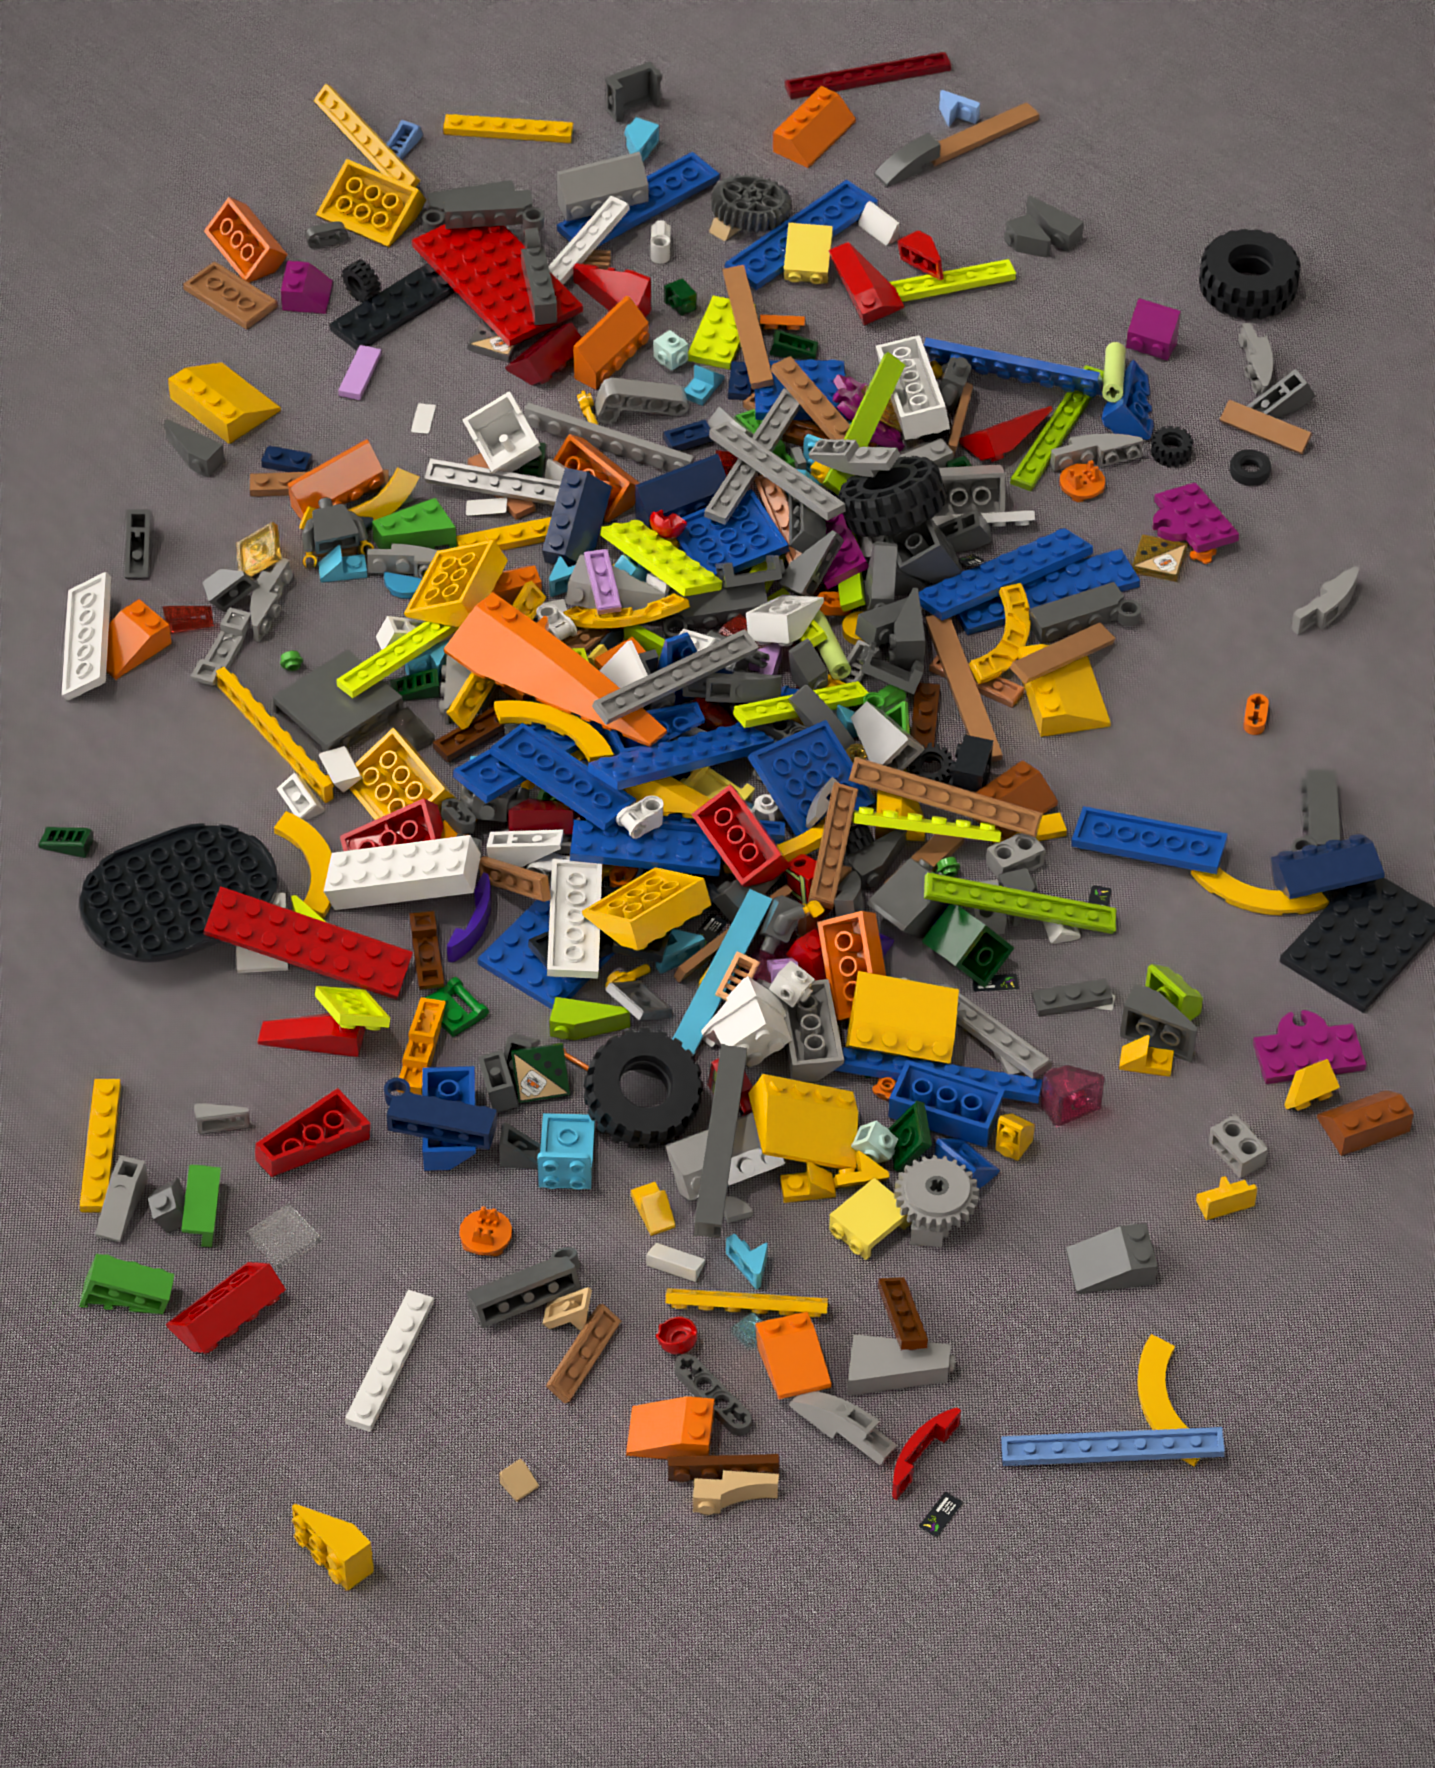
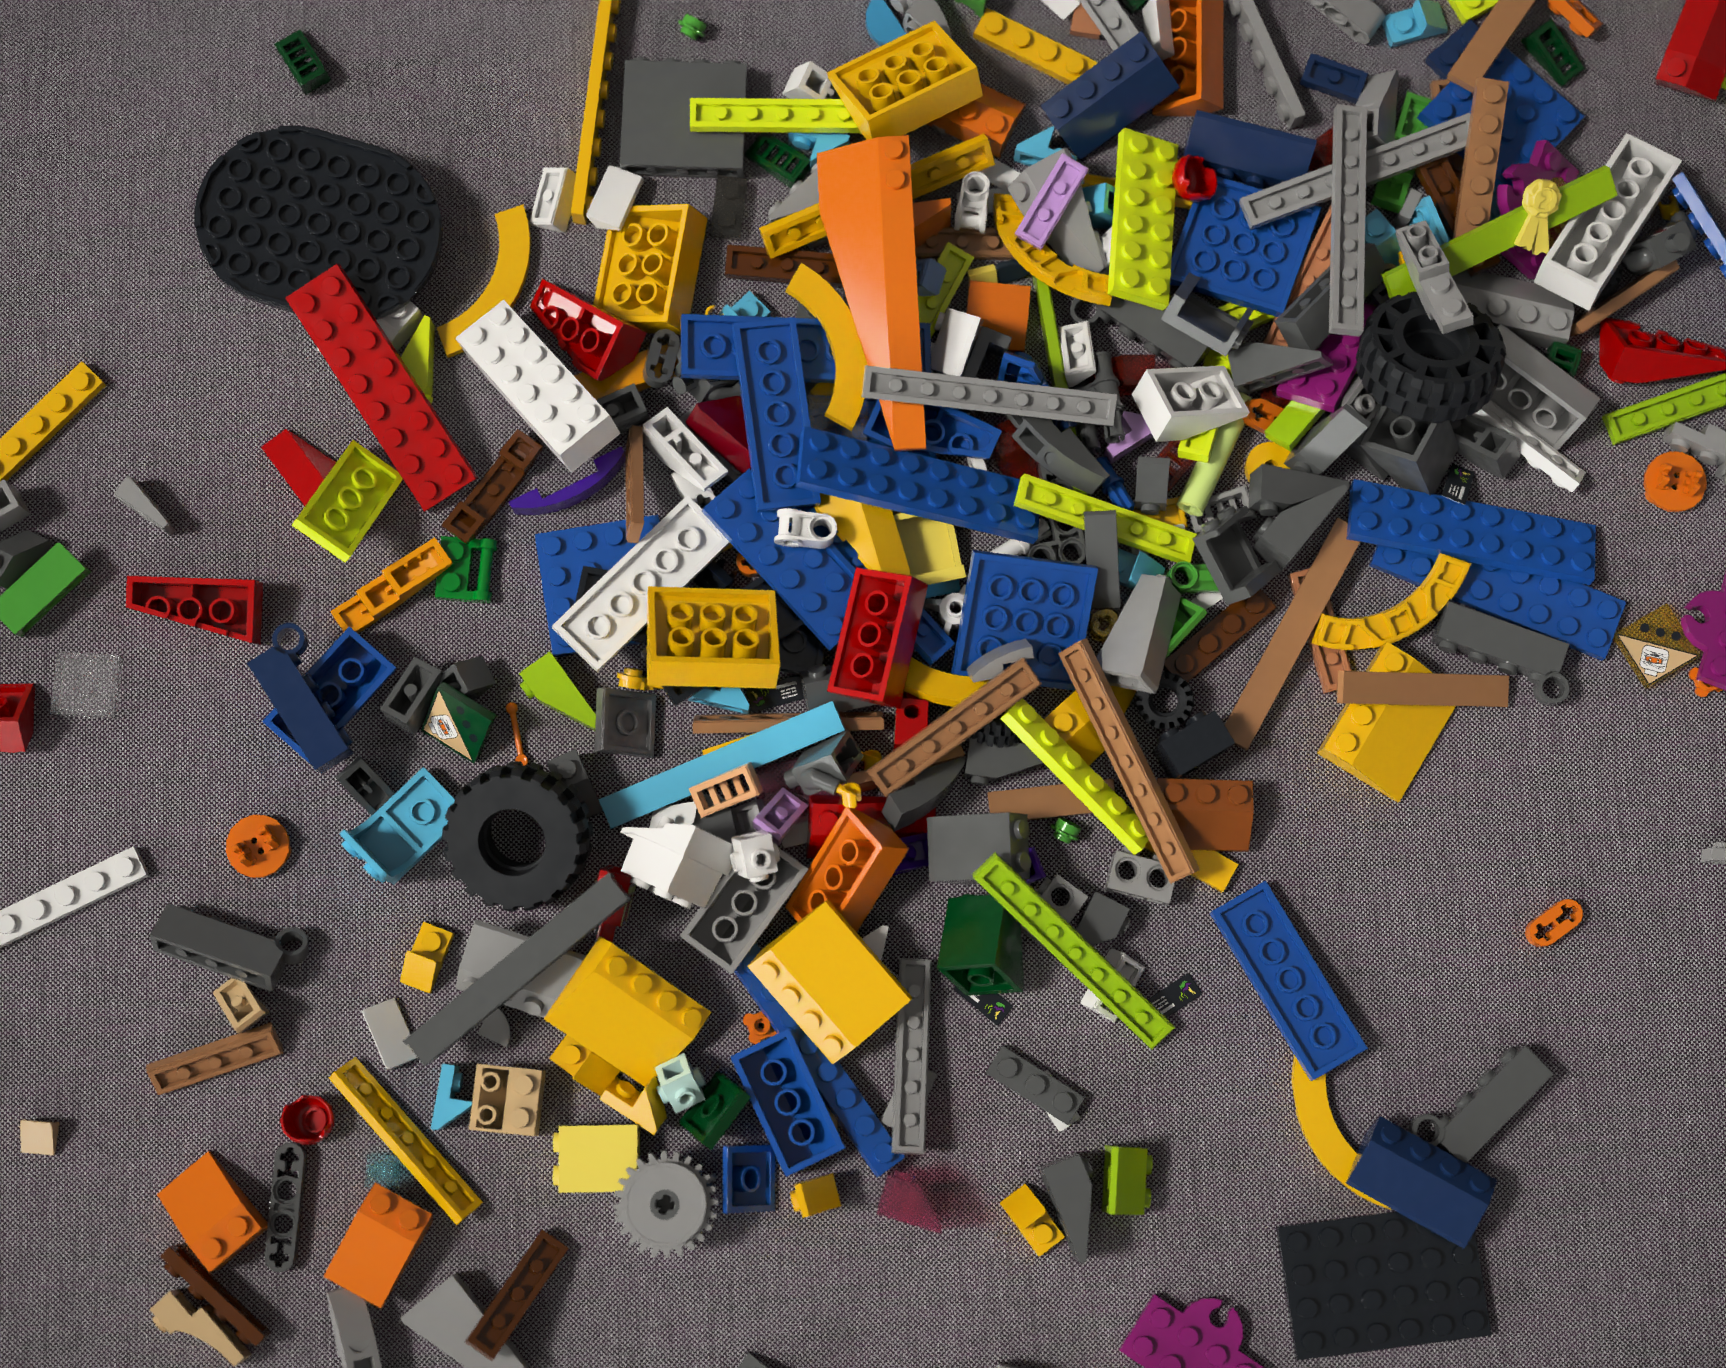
camera: 40 degrees right, 30 degrees up
none -> tan slope [469,1064,546,1136]
none -> light yellow piece [1514,179,1562,255]

